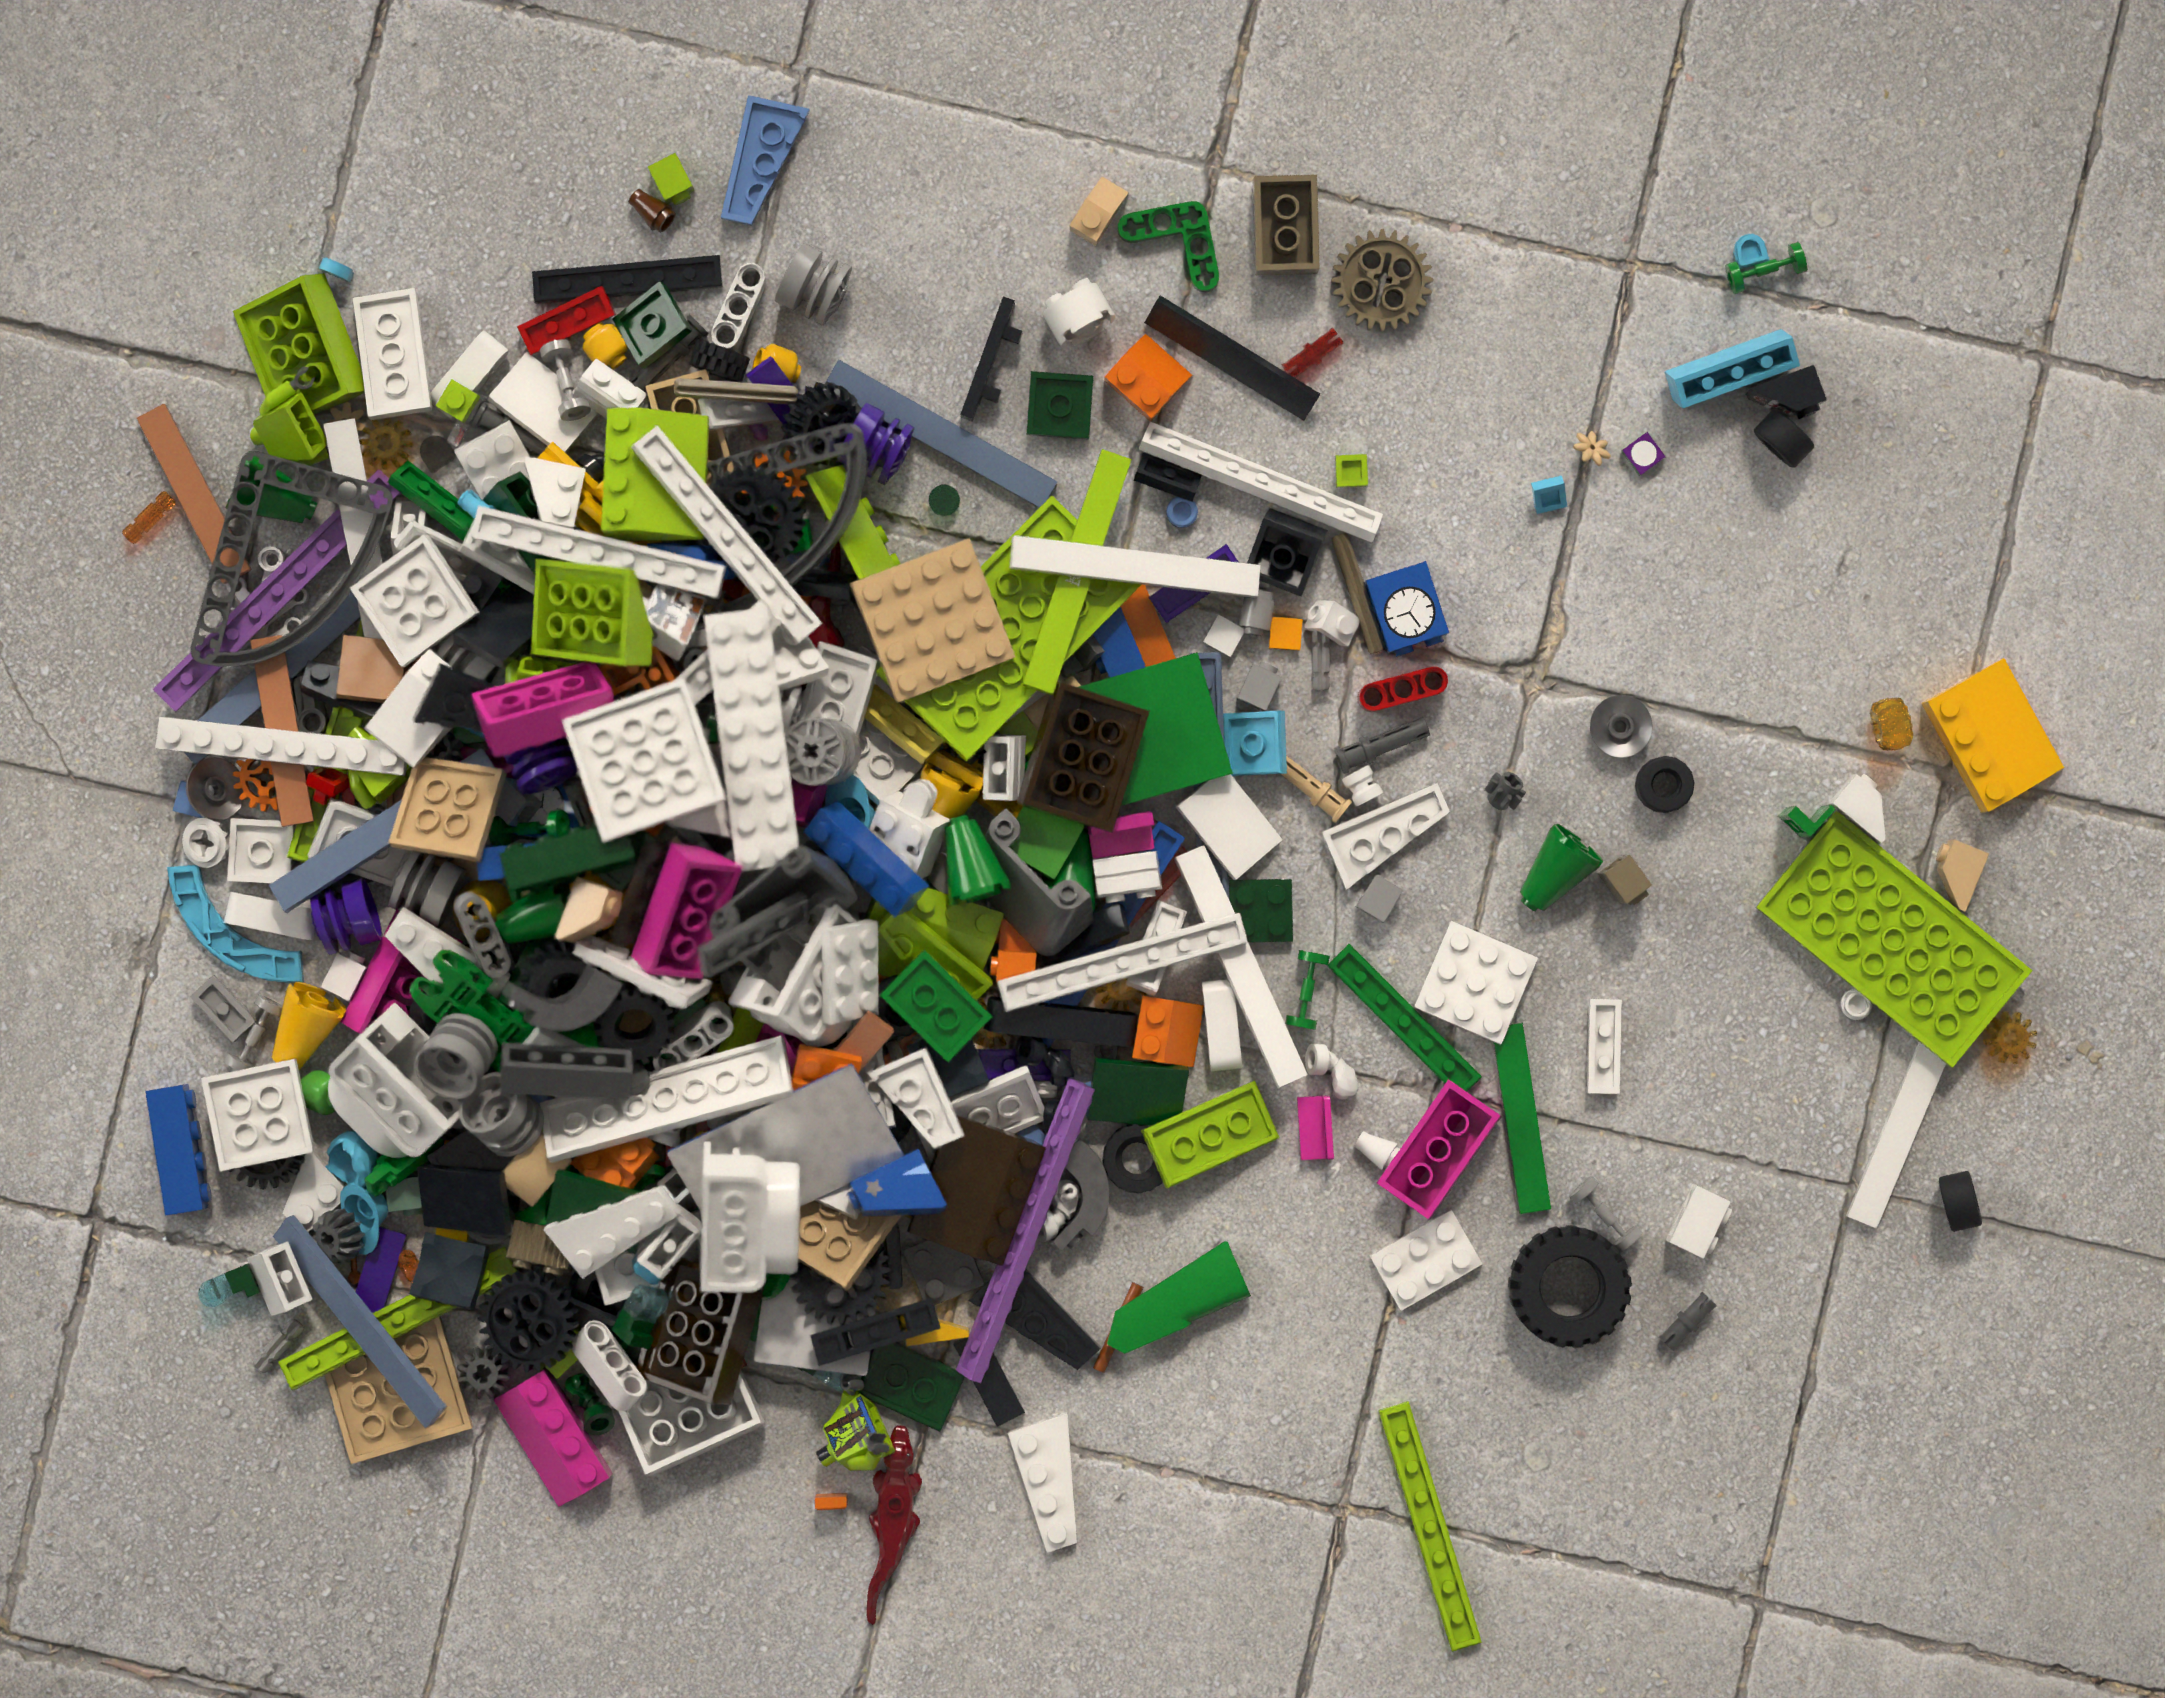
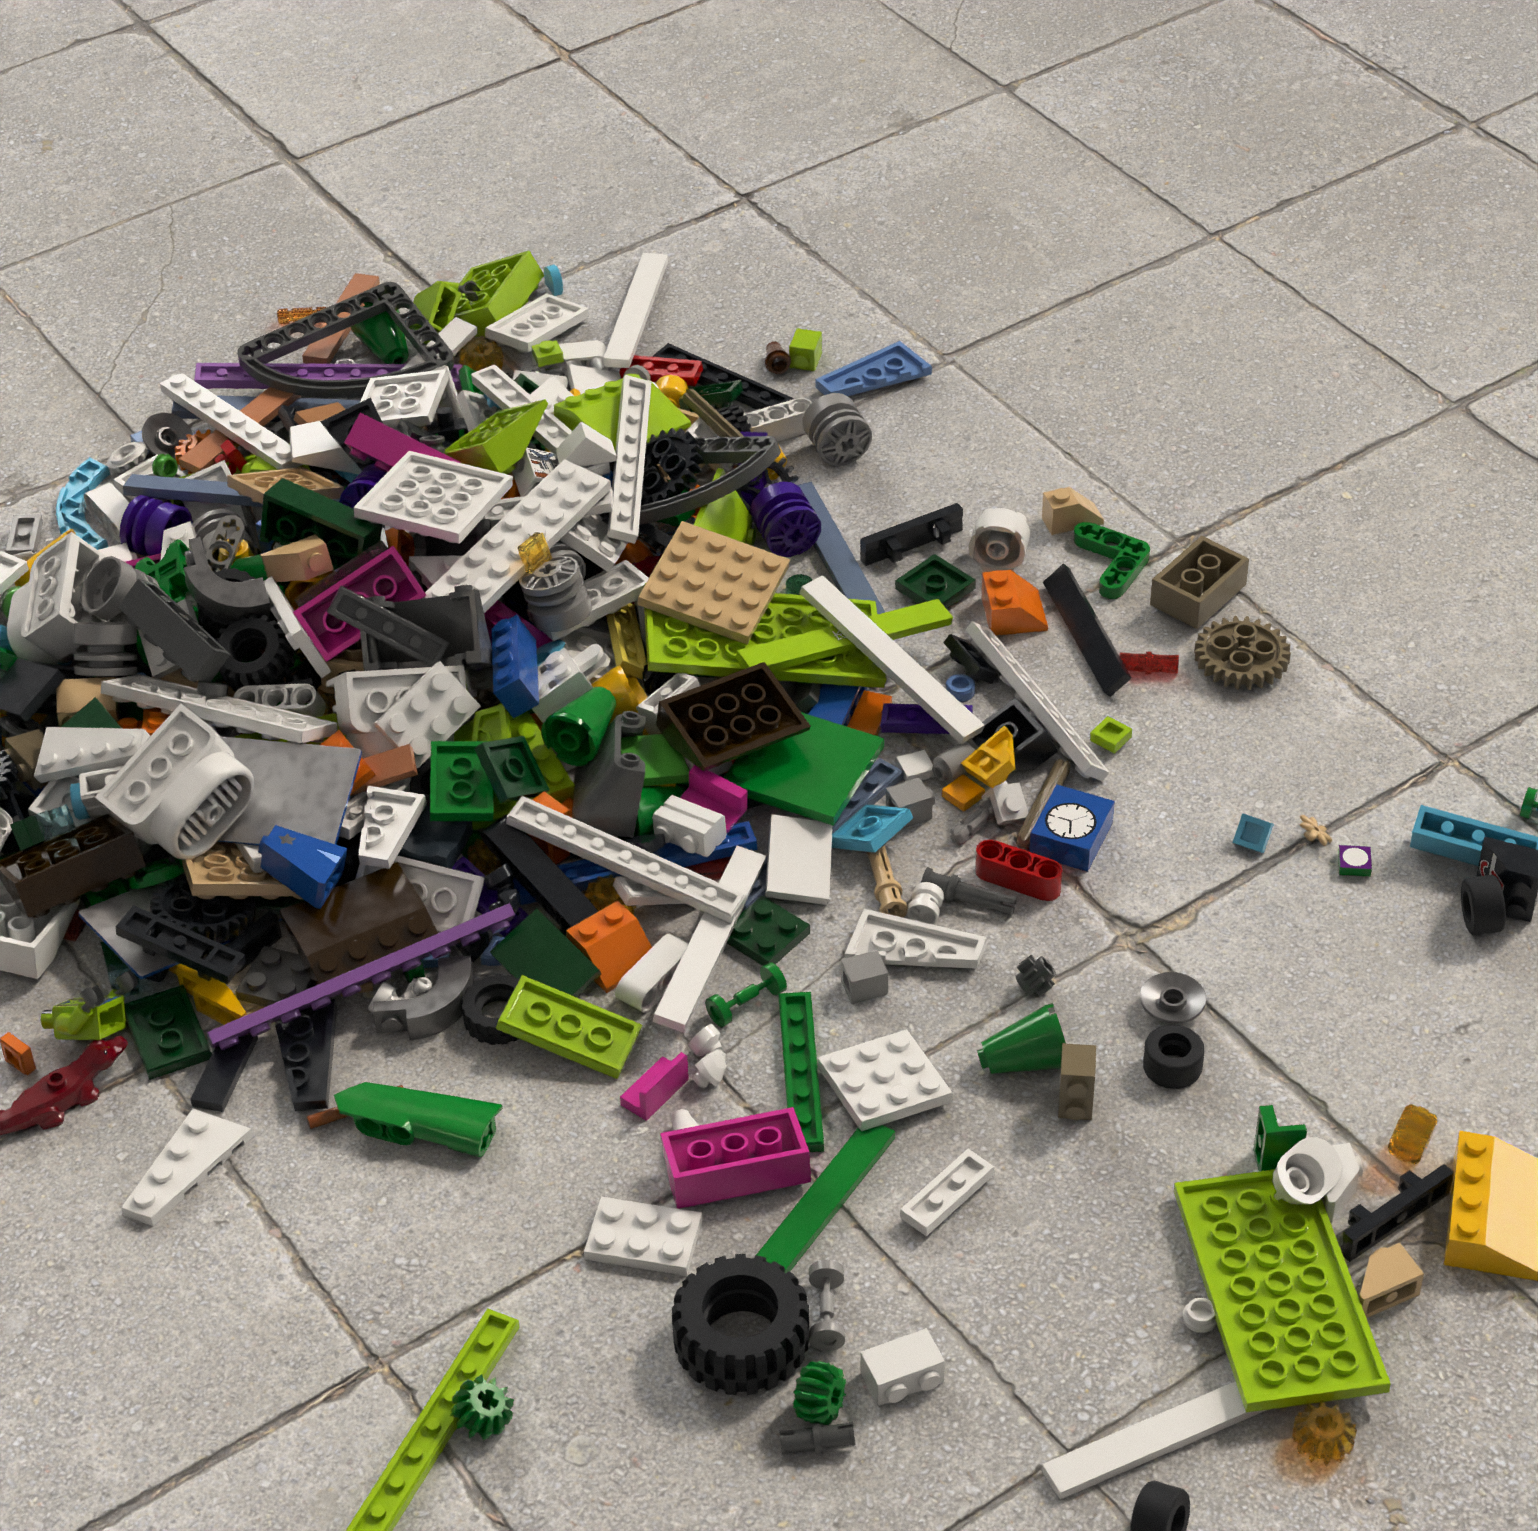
camera: 40 degrees right, 45 degrees down
none -> bright green plate [152,454,178,477]
none -> dark grey bush [419,436,445,453]
none -> green gear [450,1374,514,1441]
none -> dark green plate [474,736,550,804]
none -> clear yellow tile [517,532,552,573]
none -> white slope [556,422,617,467]
none -> white tile [603,253,668,368]
none -> green gear [792,1361,846,1425]
none -> yellow wing [961,726,1015,789]
none -> white piece [1273,1137,1342,1205]
none -> black hinge [1341,1164,1454,1262]

